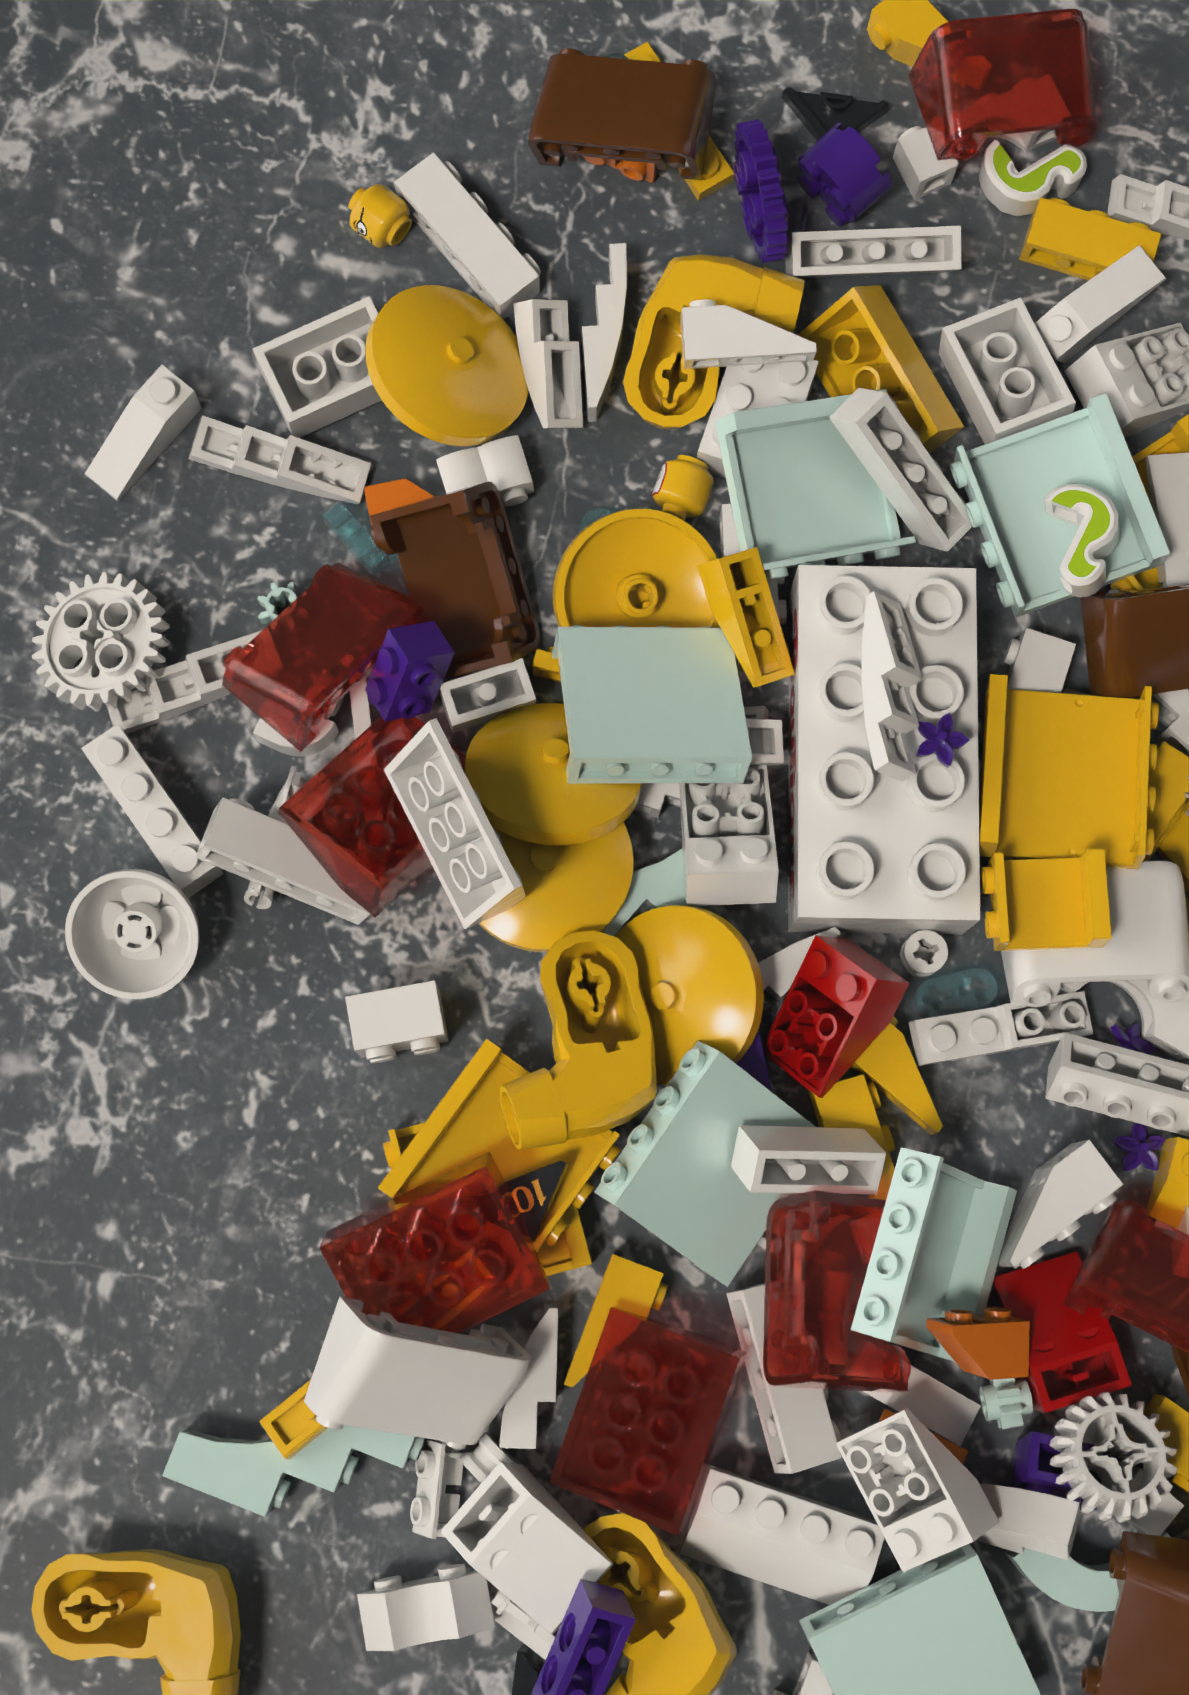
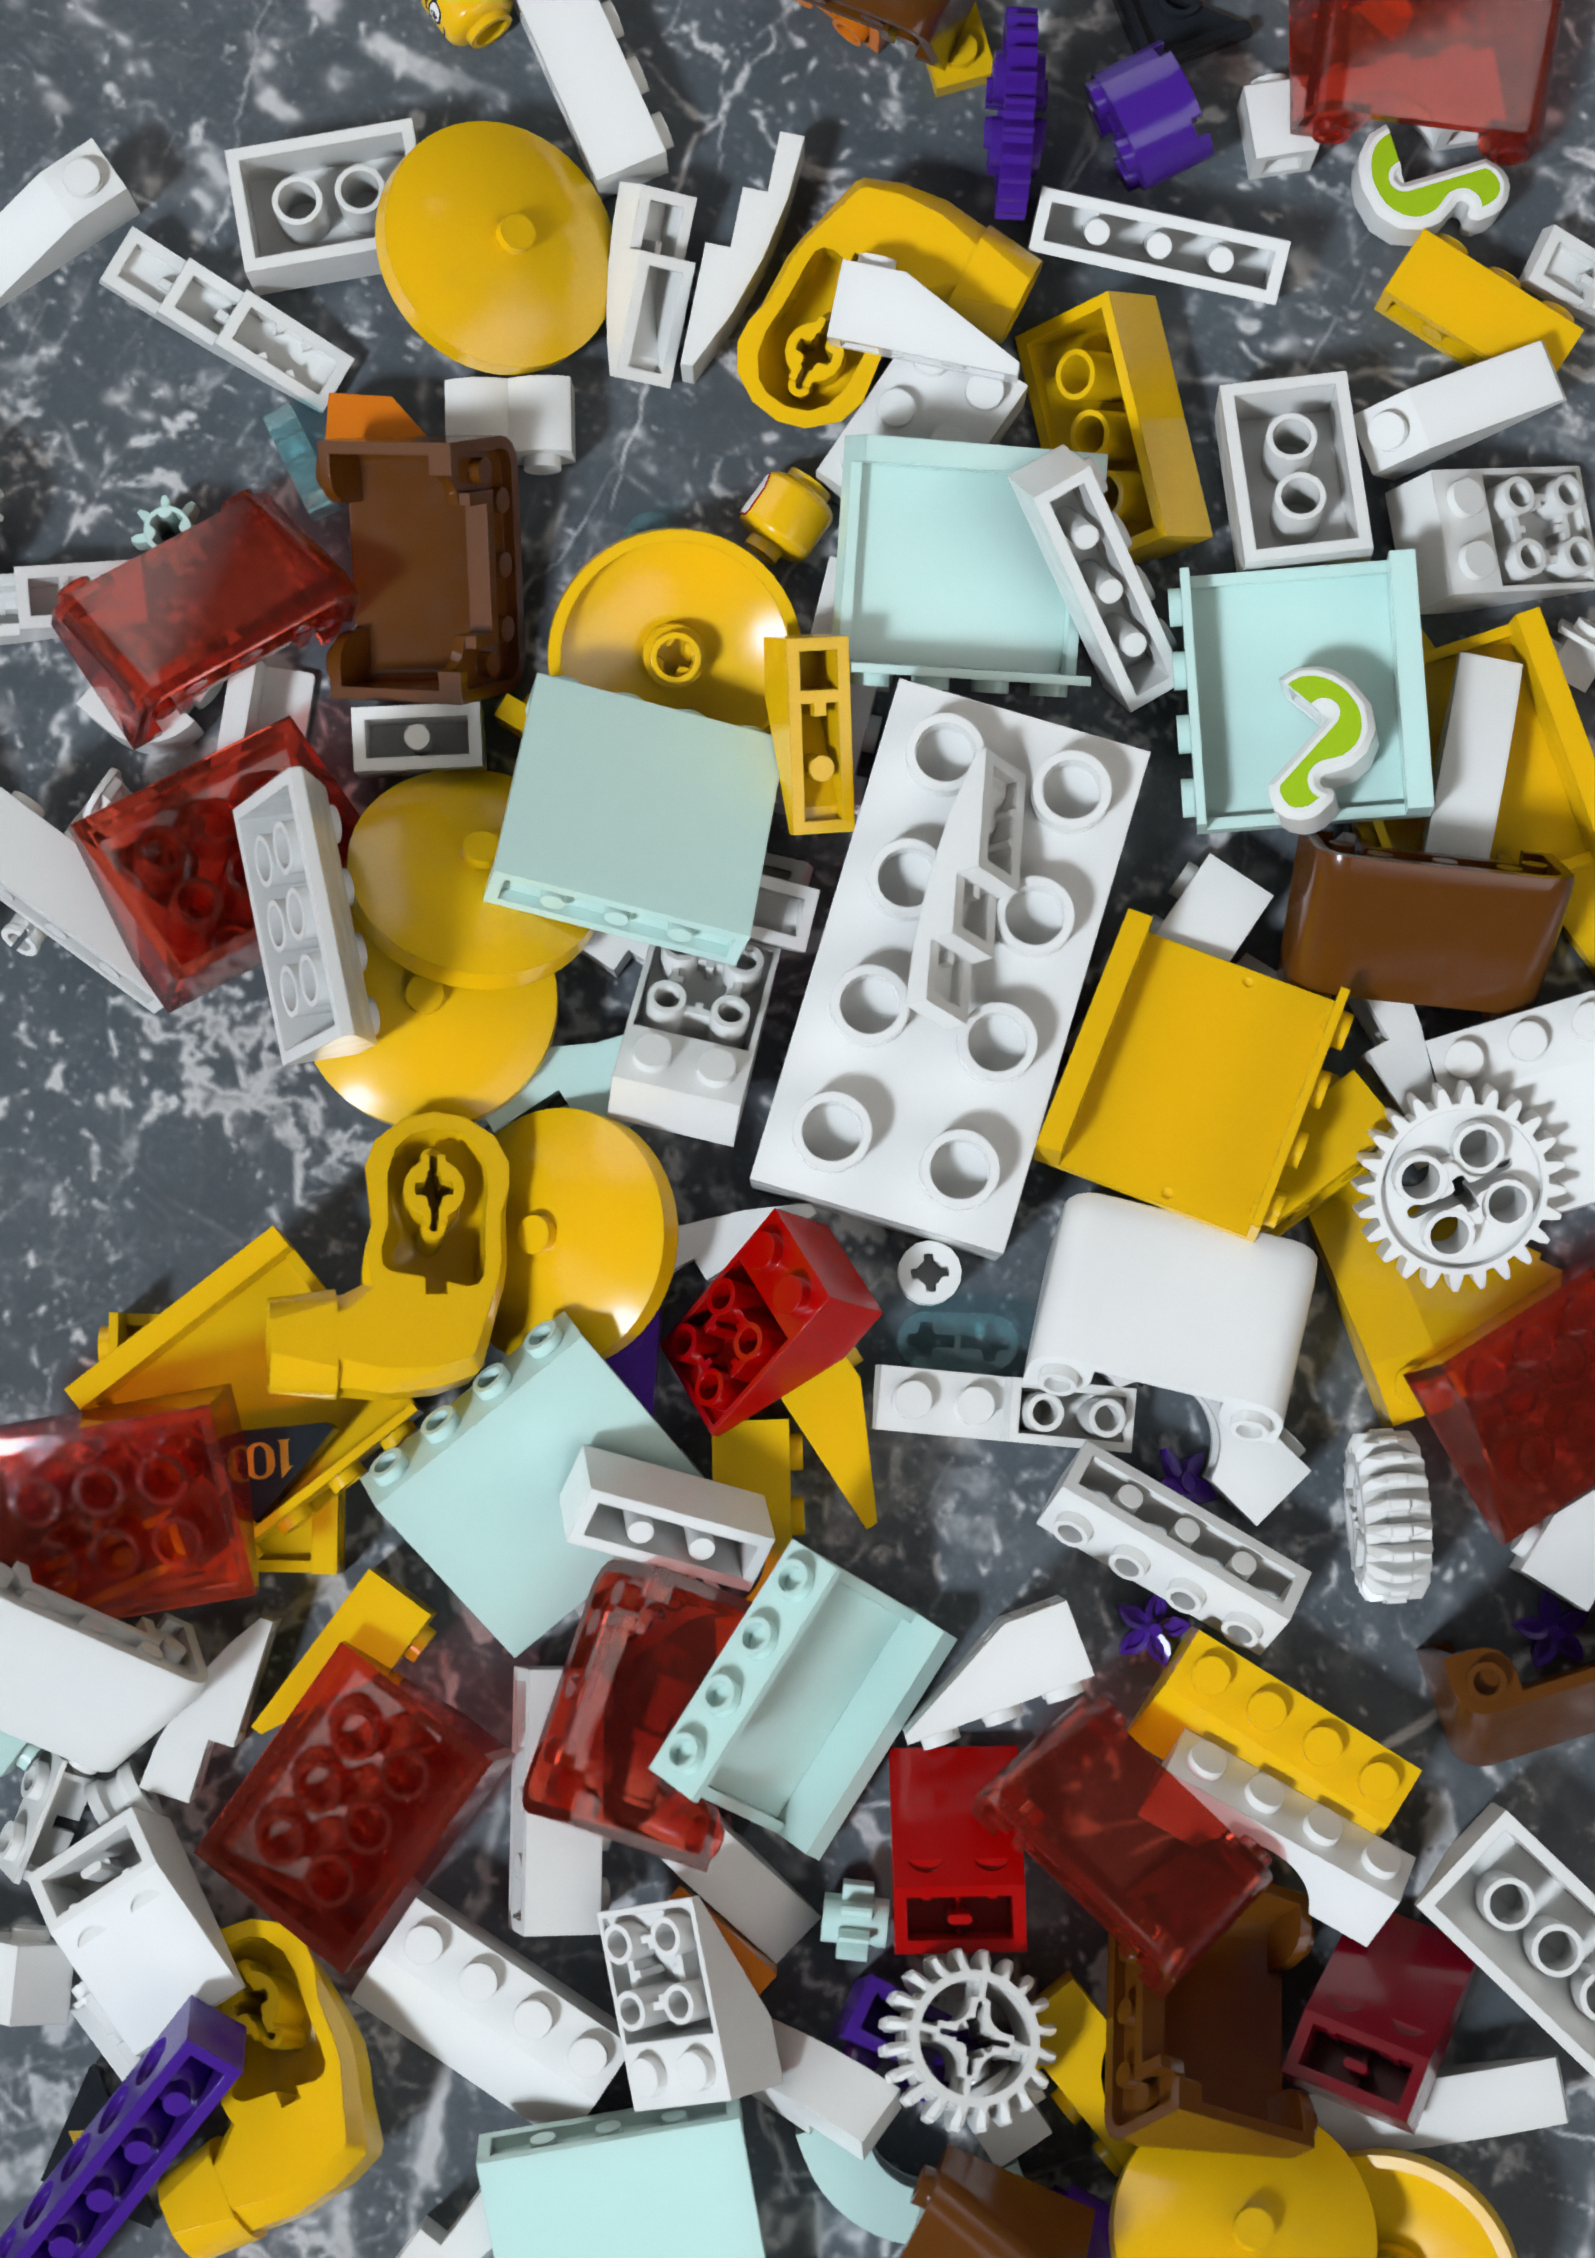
camera: 20 degrees right, 5 degrees up
white brick [345,980,449,1063] -> none
dark purple brick [365,621,455,722] -> none
dark purple plant [916,713,969,768] -> none
orange slope [926,1307,1030,1380] -> none
yellow panel [982,849,1112,951] -> none

